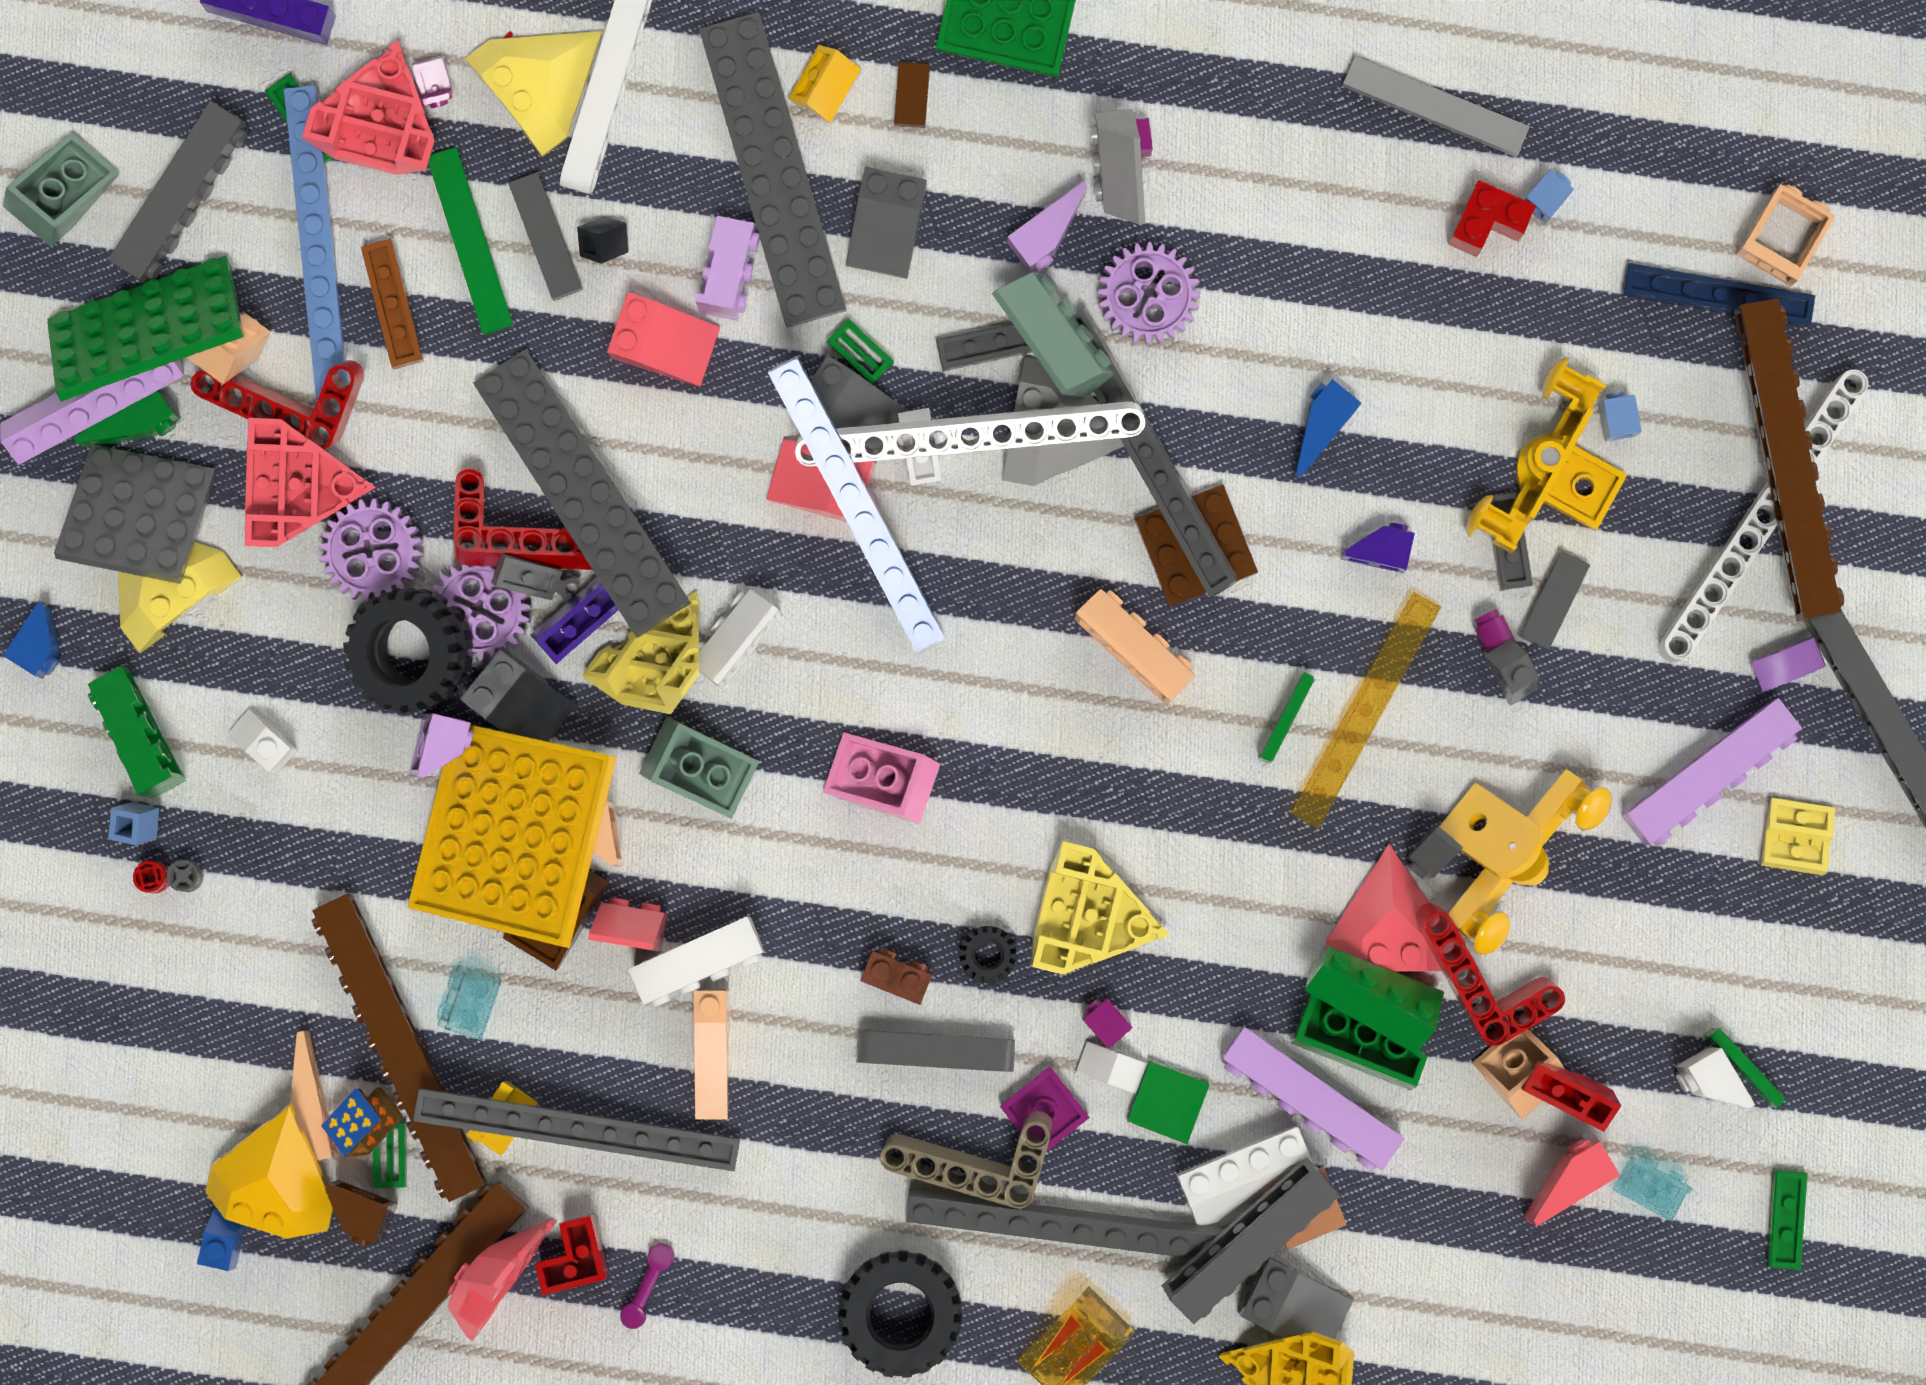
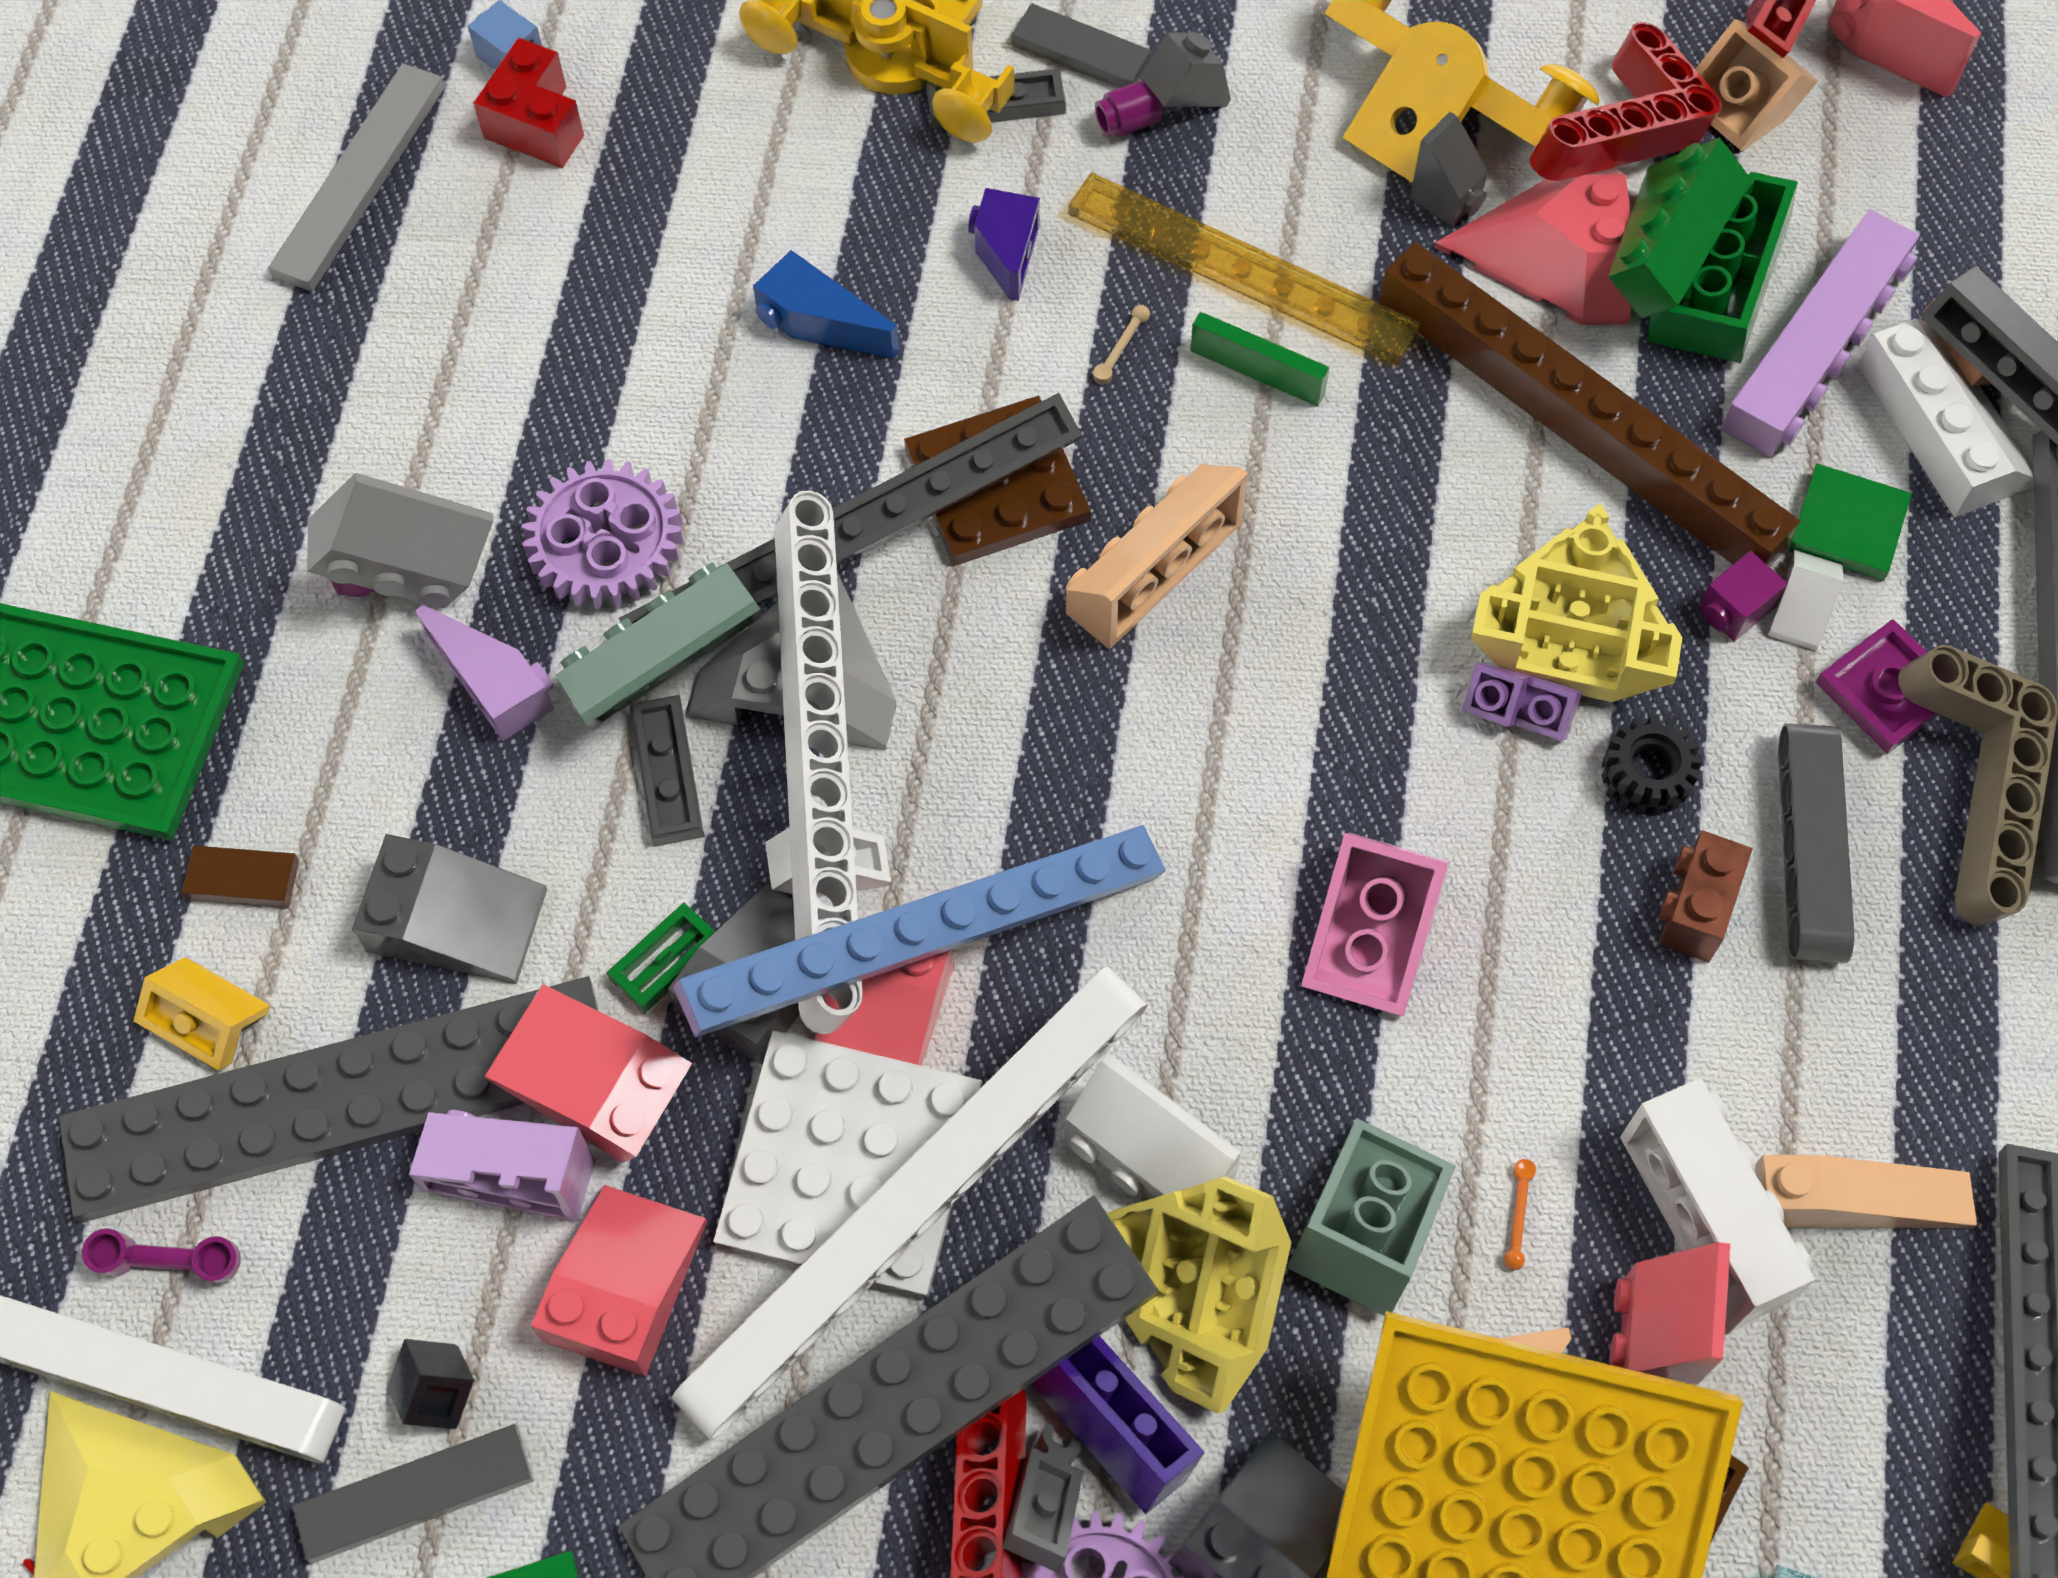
camera: 90 degrees left, 20 degrees down
none -> magenta bar [82,1228,241,1284]
none -> coral slope [484,984,692,1163]
none -> white beam [672,966,1148,1441]
none -> white plate [713,1030,983,1297]
none -> tan hinge [1093,305,1150,385]
none -> reddish brown brick [1379,242,1801,567]
none -> medium lavender slope [1462,662,1582,741]
none -> orange hinge [1503,1159,1536,1271]

